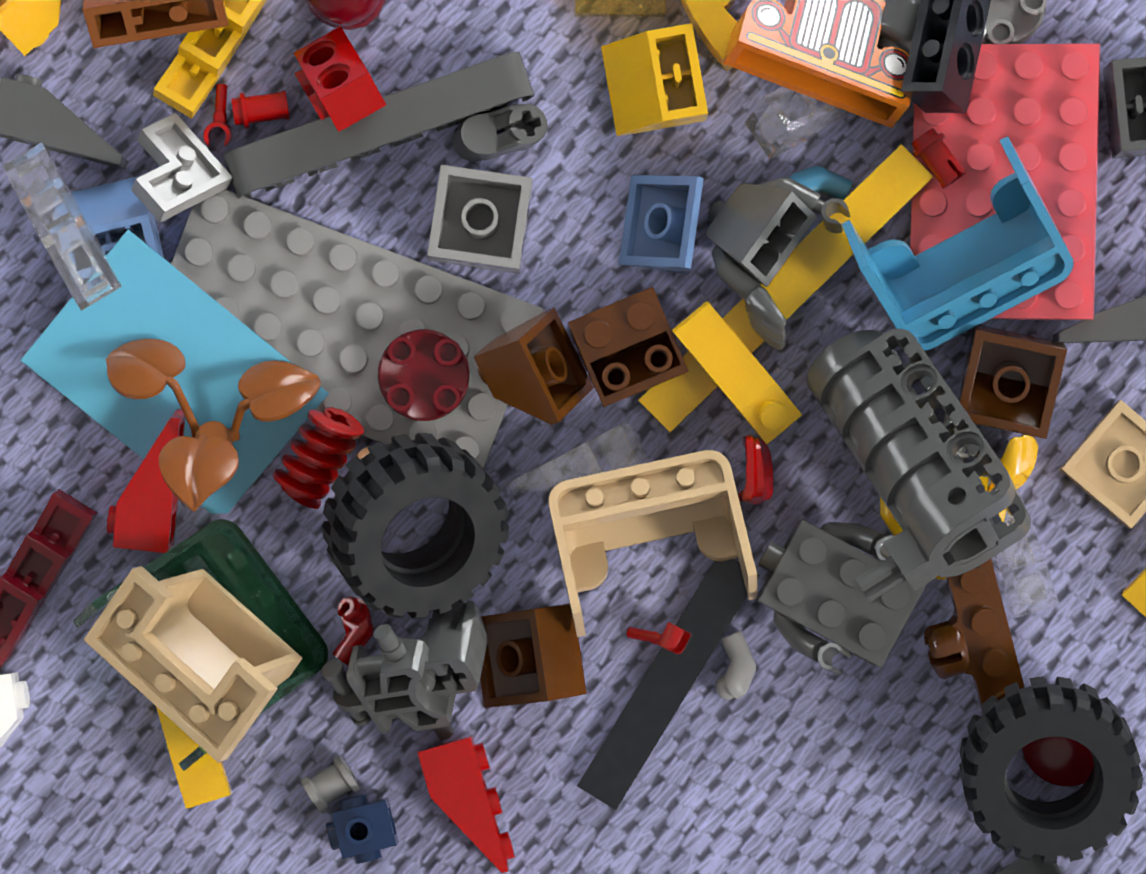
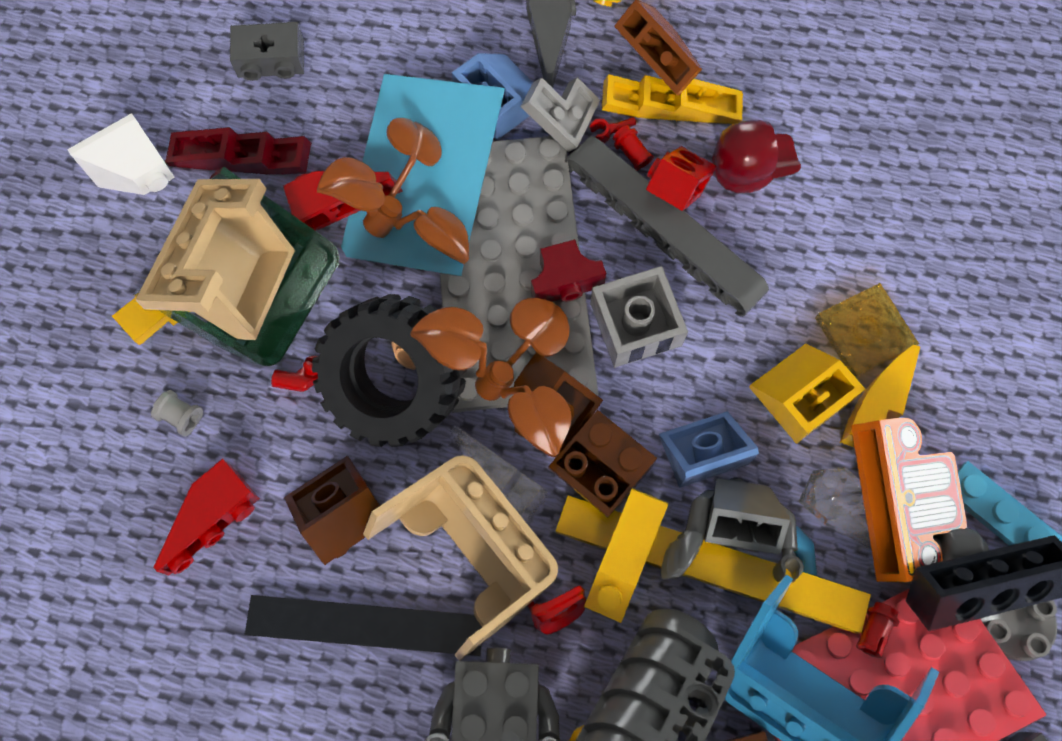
camera: 65 degrees right, 15 degrees down
clear slope [3,142,122,311] -> none
red piece [272,407,364,509] -> none
dark grey piece [321,600,487,740] -> none
dark blue brick [326,794,399,864] -> none
dark red dish [378,329,470,421] -> none
dark grey piece [452,104,548,161] -> none
red hand [626,622,692,654] -> none
light grey arm [716,630,756,700] -> none
none -> dark orange plant [410,298,571,457]
none -> dark red brick [531,239,606,302]

